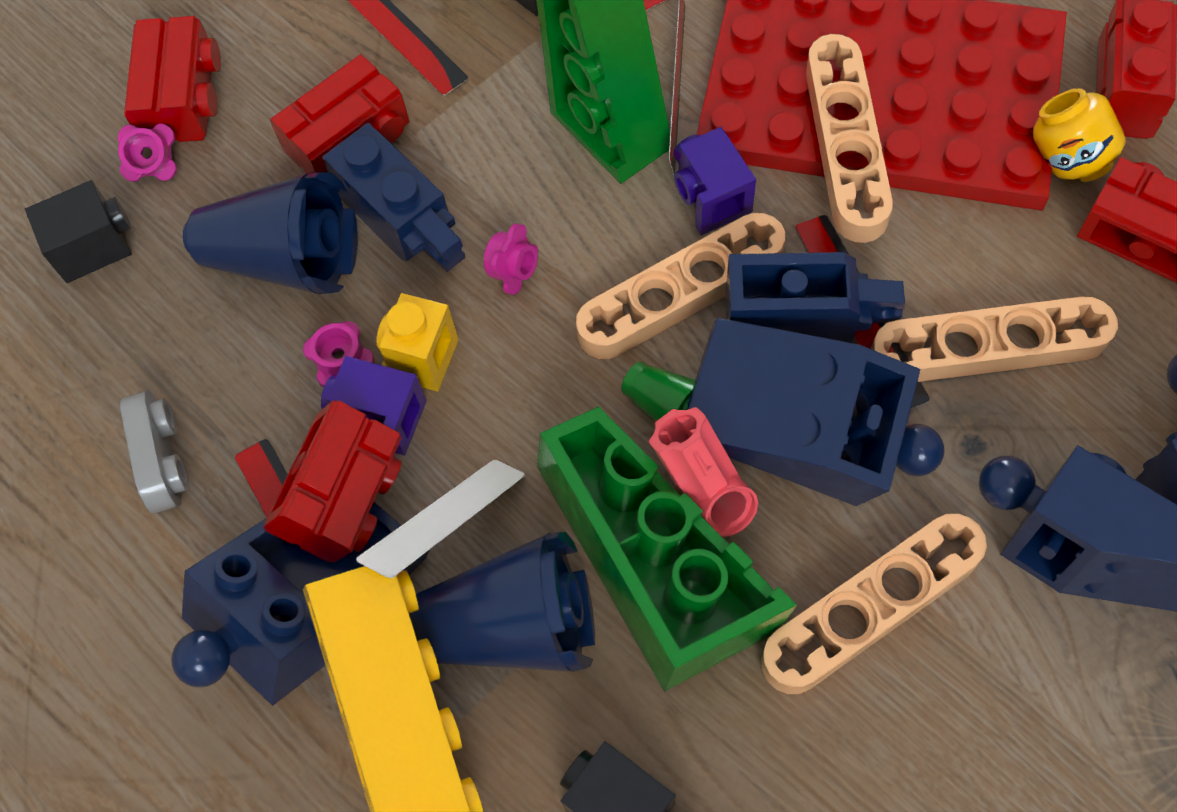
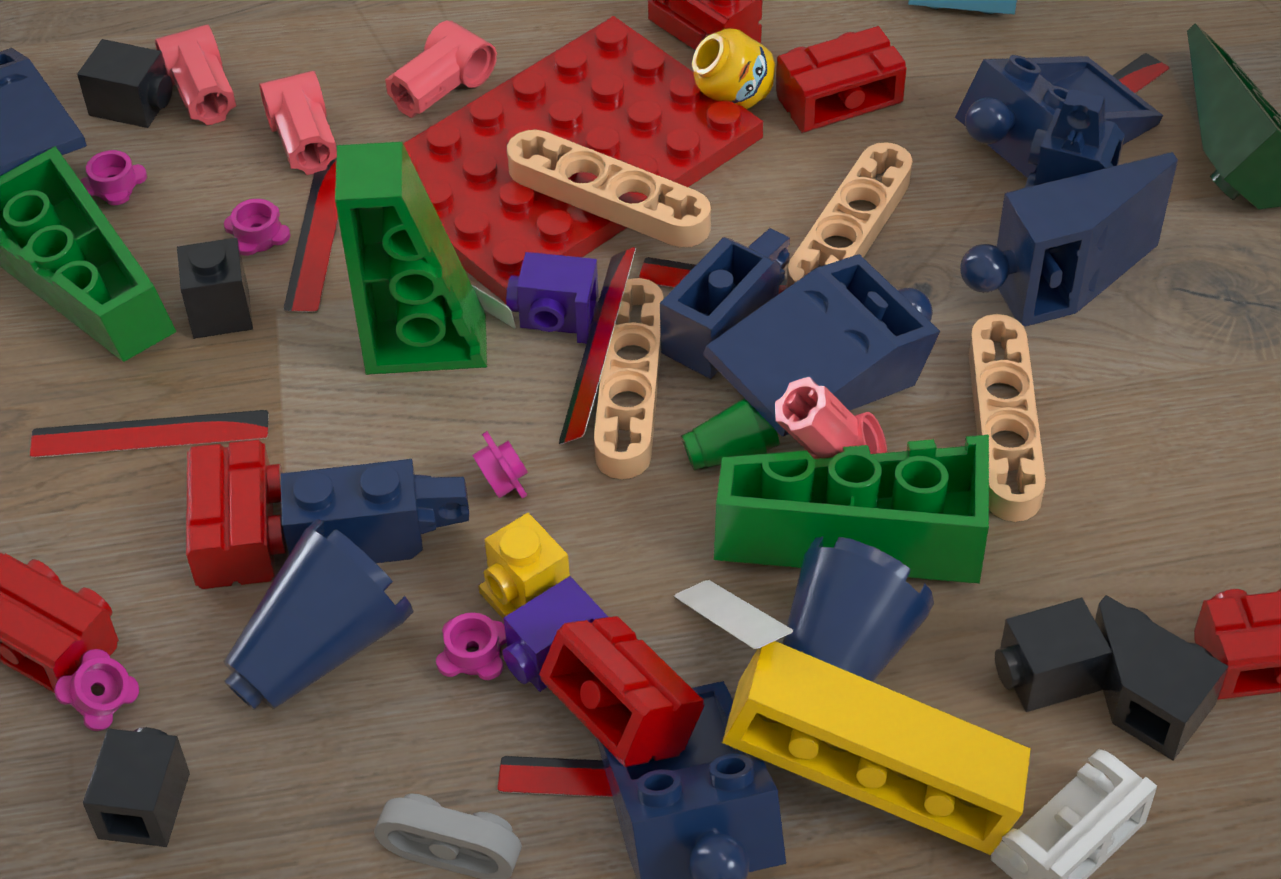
camera: 60 degrees left, 15 degrees down
none -> red sticker [559,247,636,444]

